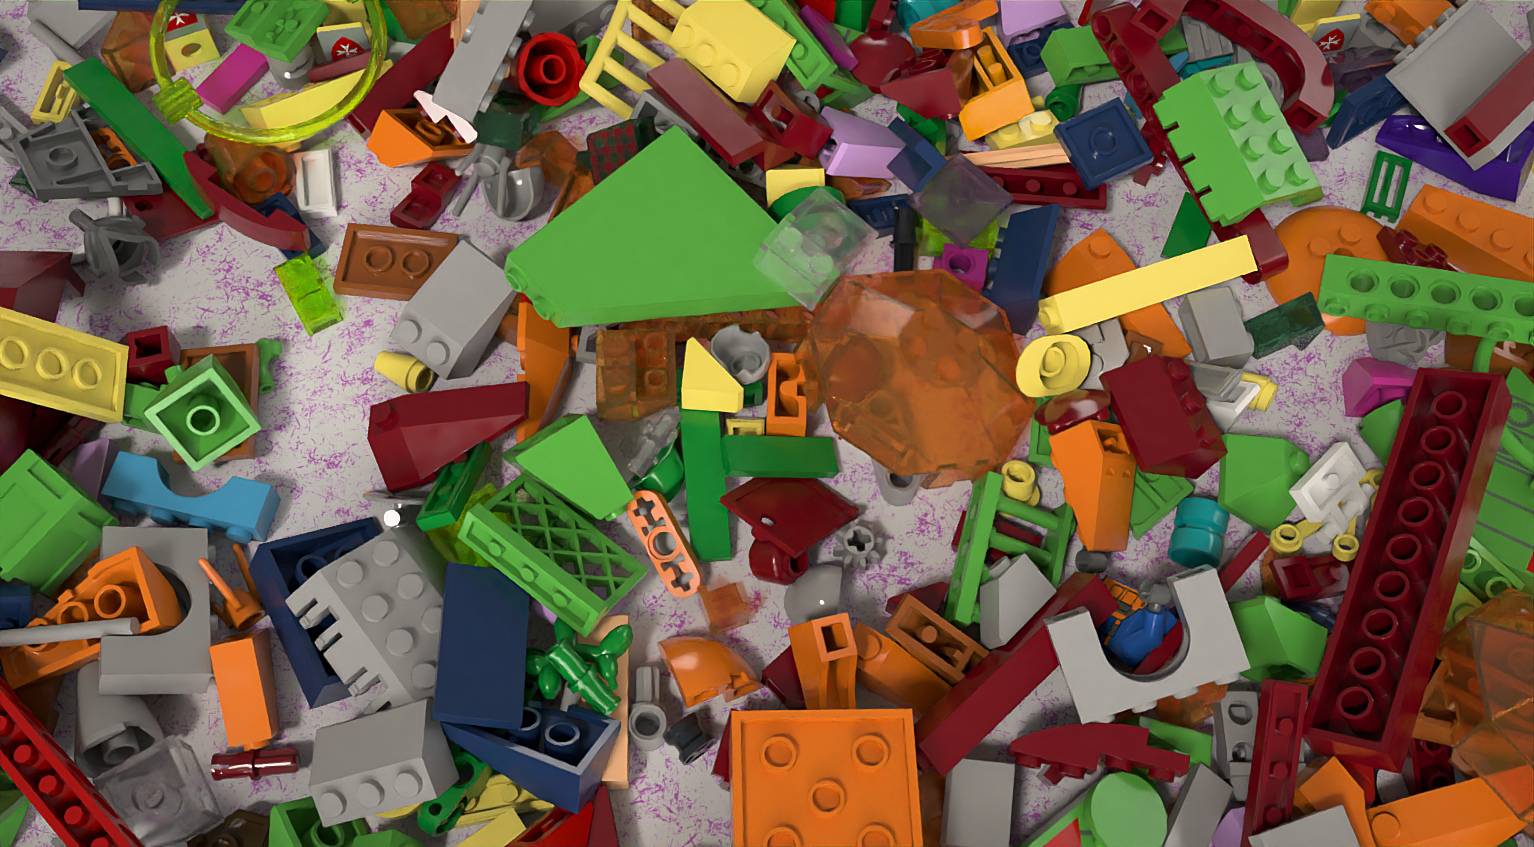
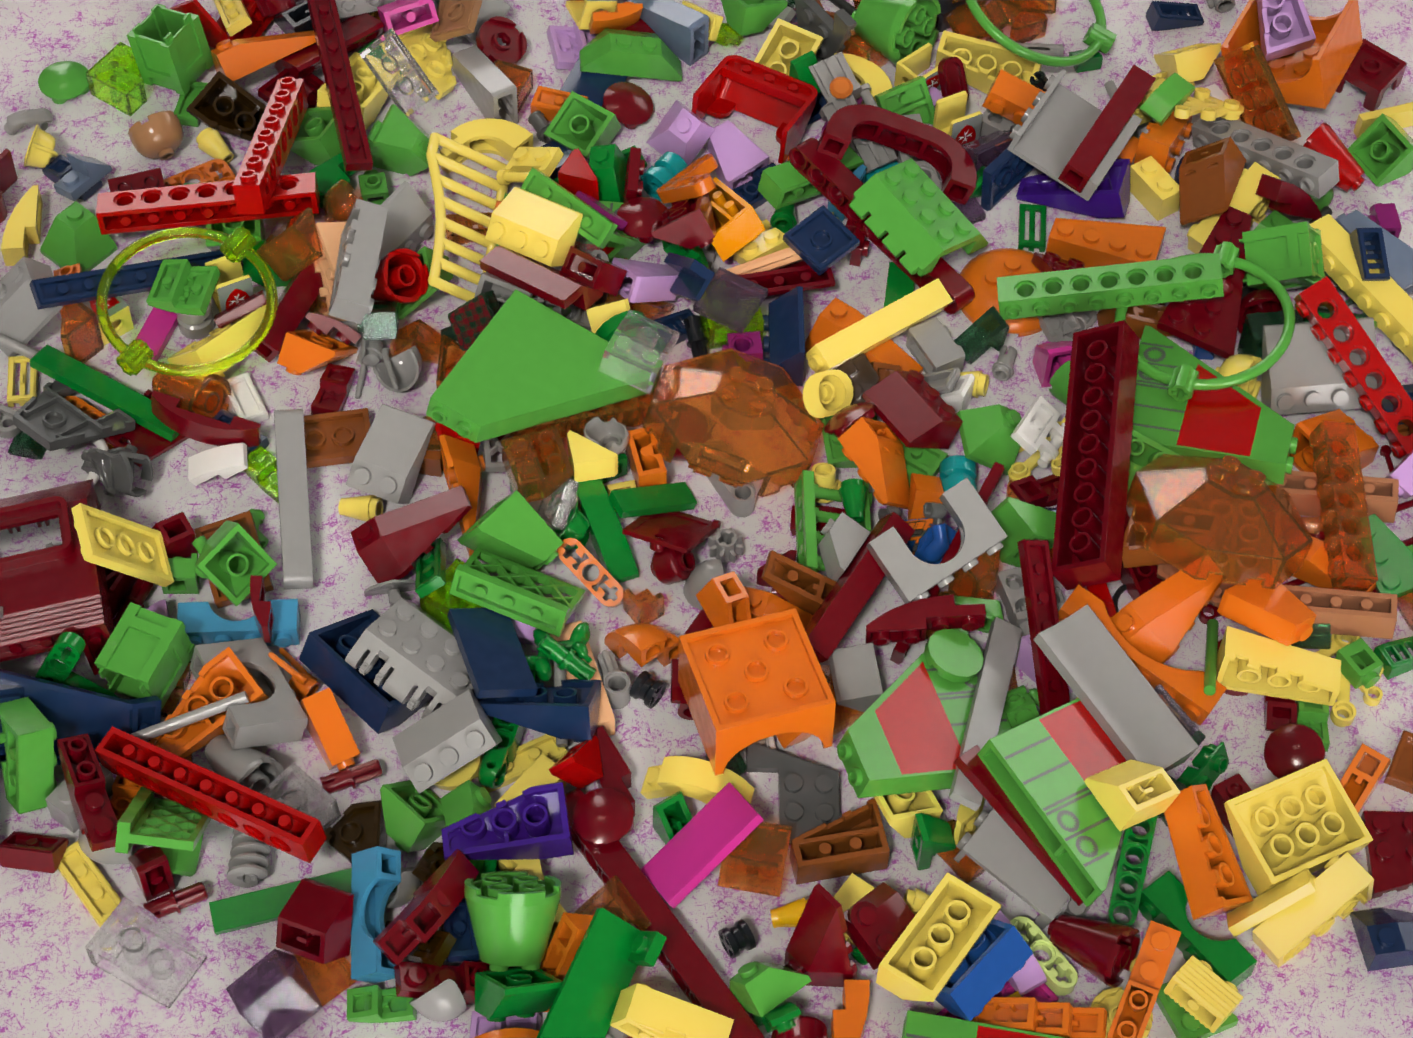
camera: 15 degrees left, 10 degrees down
none -> white slope [188,442,248,486]
none -> dark red slope [250,575,274,643]
none -> light grey beam [274,409,313,590]
none -> green cone [838,478,867,523]
none -> orange slope [907,473,944,520]
none -> light grey pin [992,346,1017,381]

